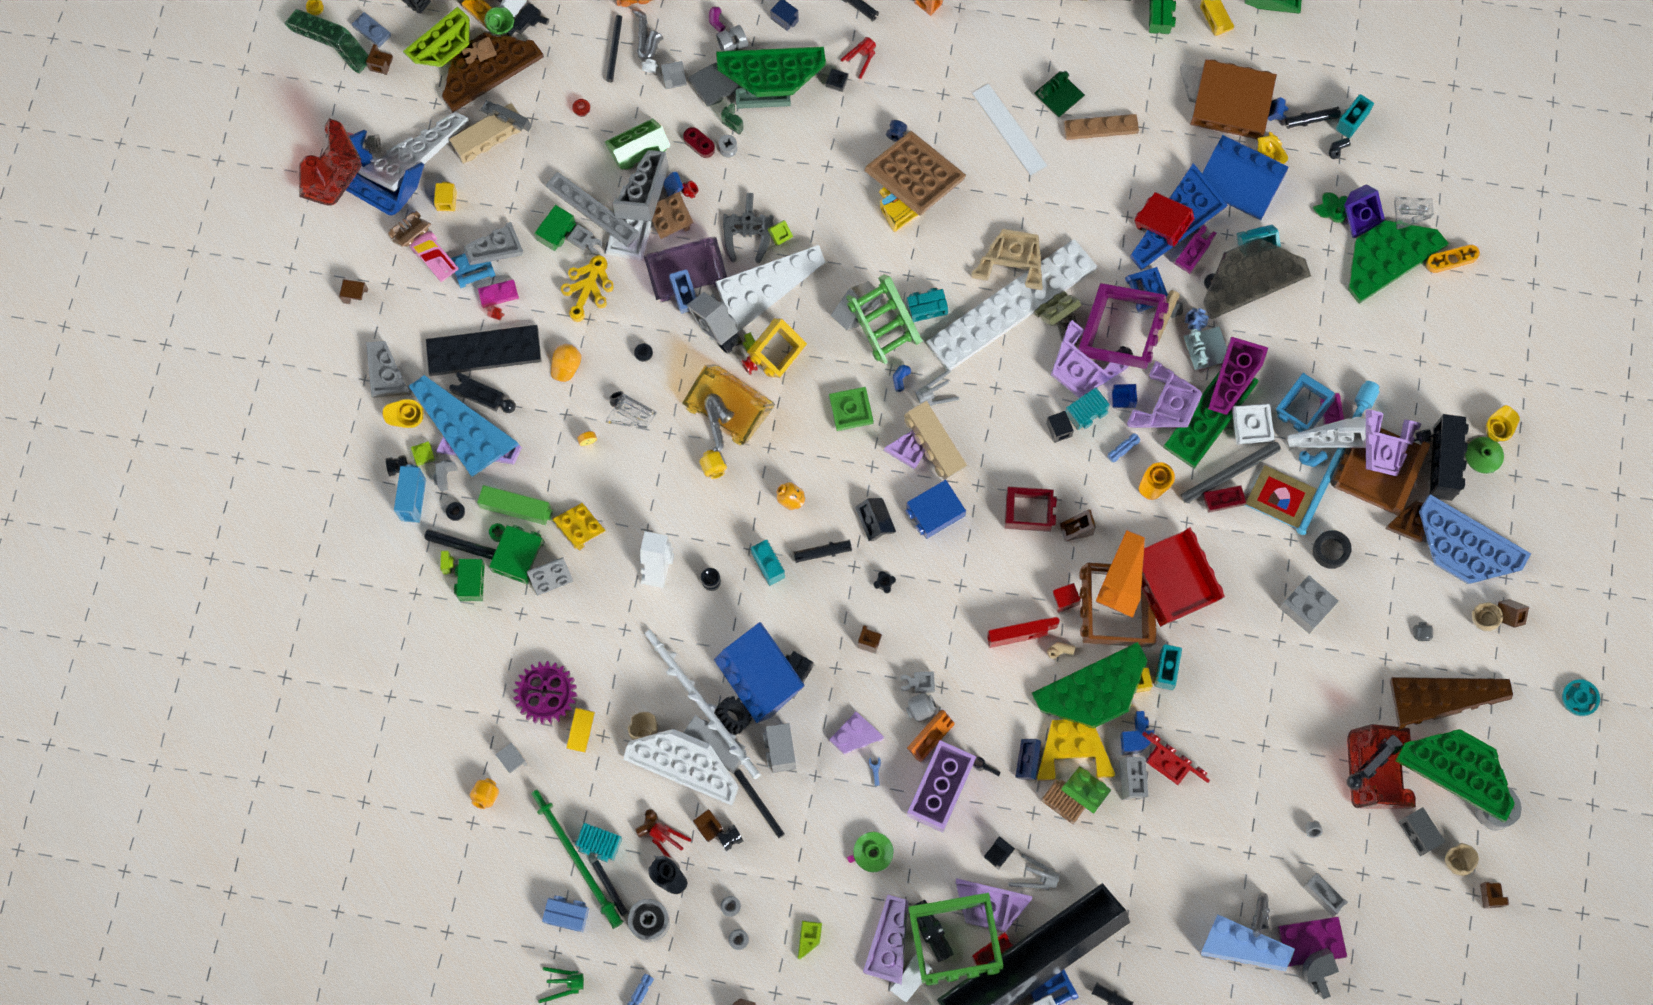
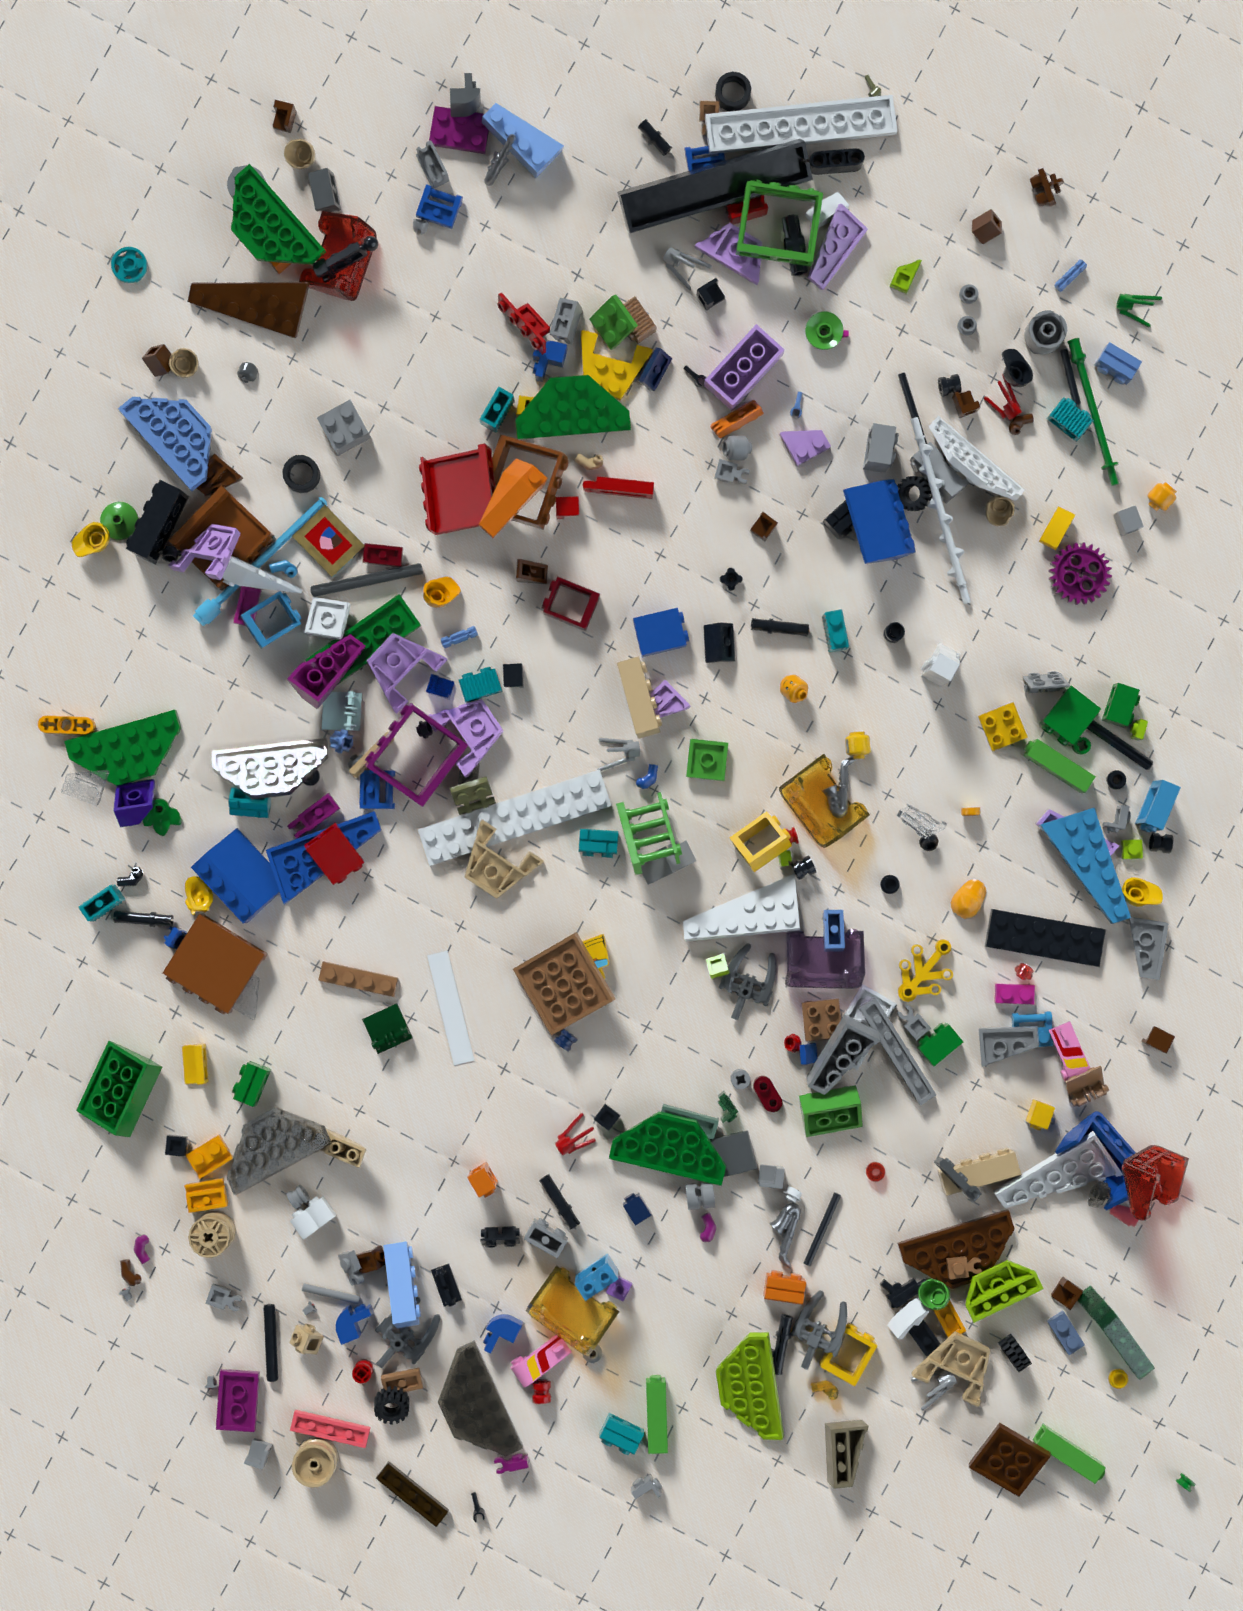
camera: 165 degrees left, 15 degrees up
black plate [449,372,516,414] -> none
light grey brick [687,292,738,345] -> none
none -> blue plate [416,185,463,229]

